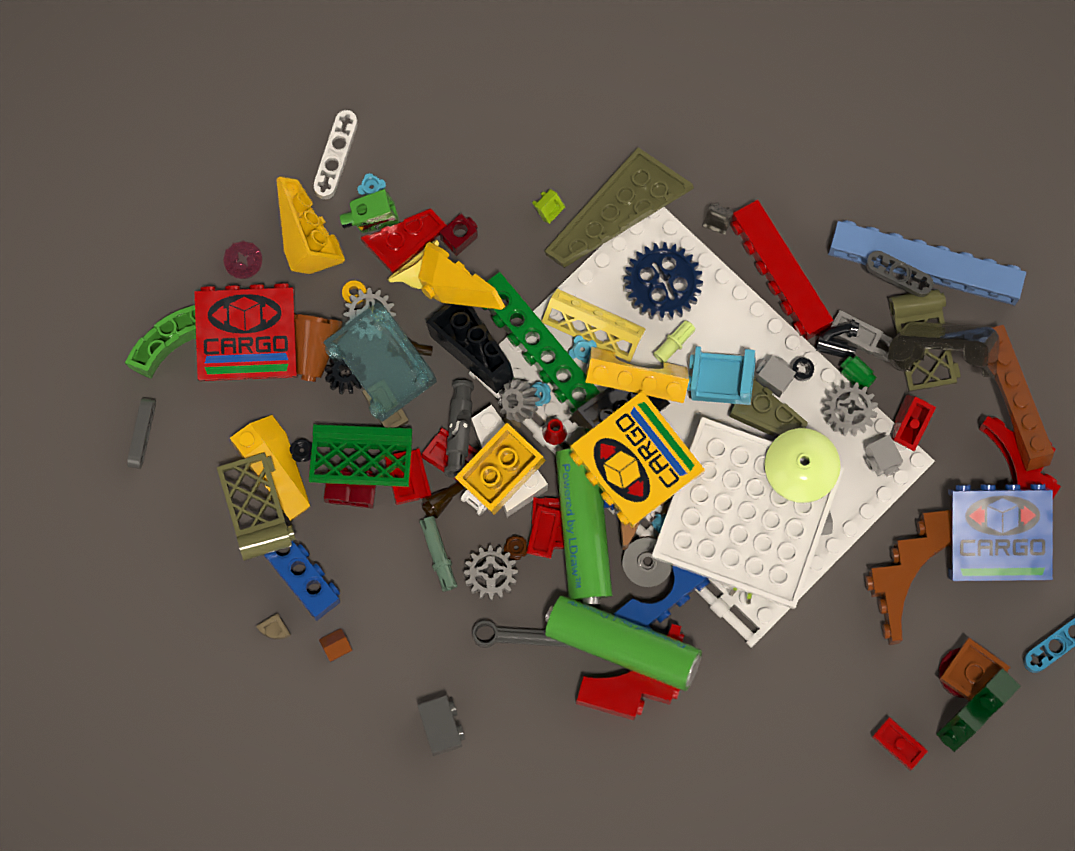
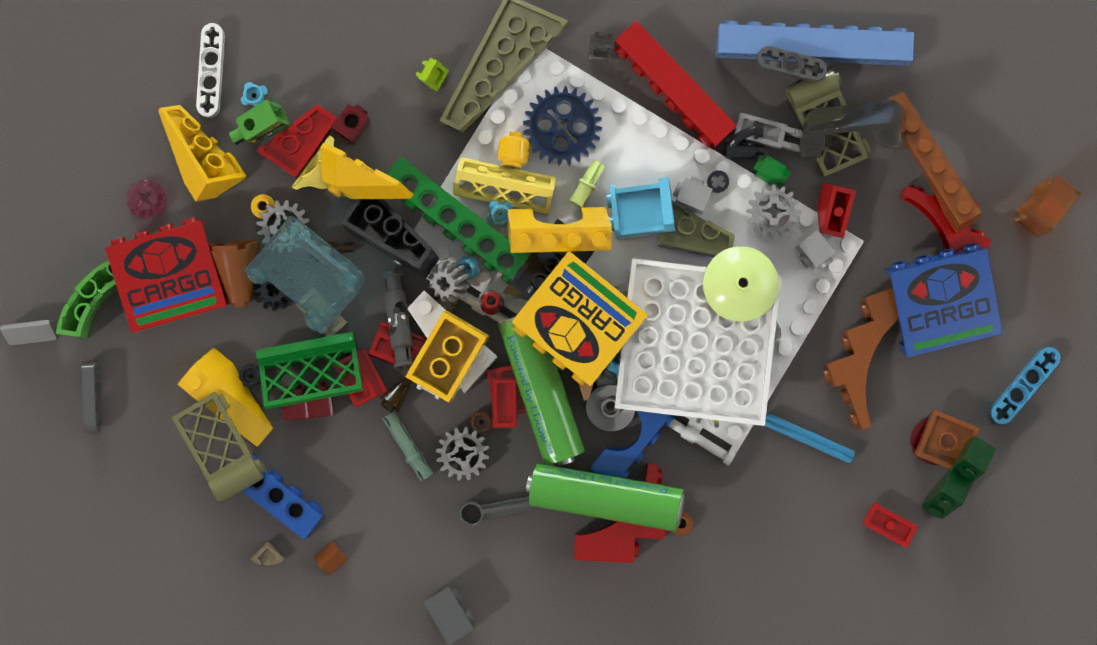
camera: 15 degrees left, 10 degrees up
none -> light grey slope [0,320,58,345]
none -> yellow head [497,132,531,169]
none -> dark orange plate [672,511,693,536]
none -> dark azure axle [765,413,855,463]

